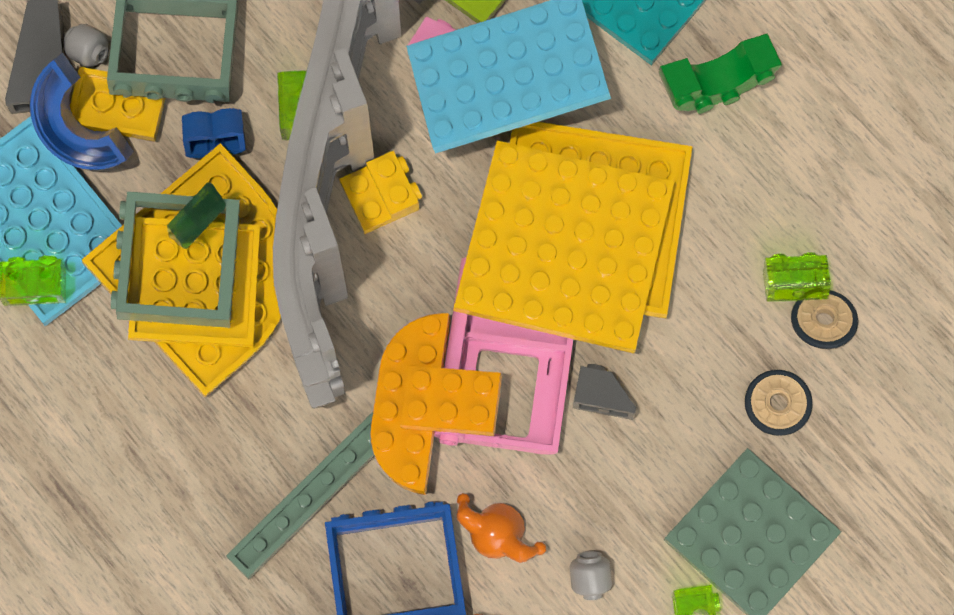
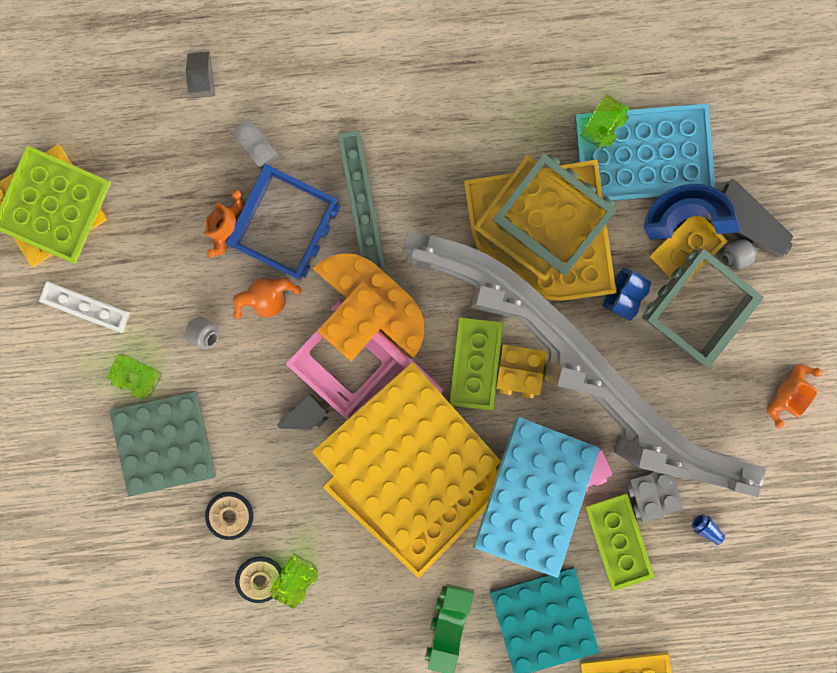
camera: 125 degrees right, 15 degrees up
clear green slope [167,182,226,249] -> none
clear neon green brick [277,70,307,141] -> none
none -> lime plate [449,317,503,410]

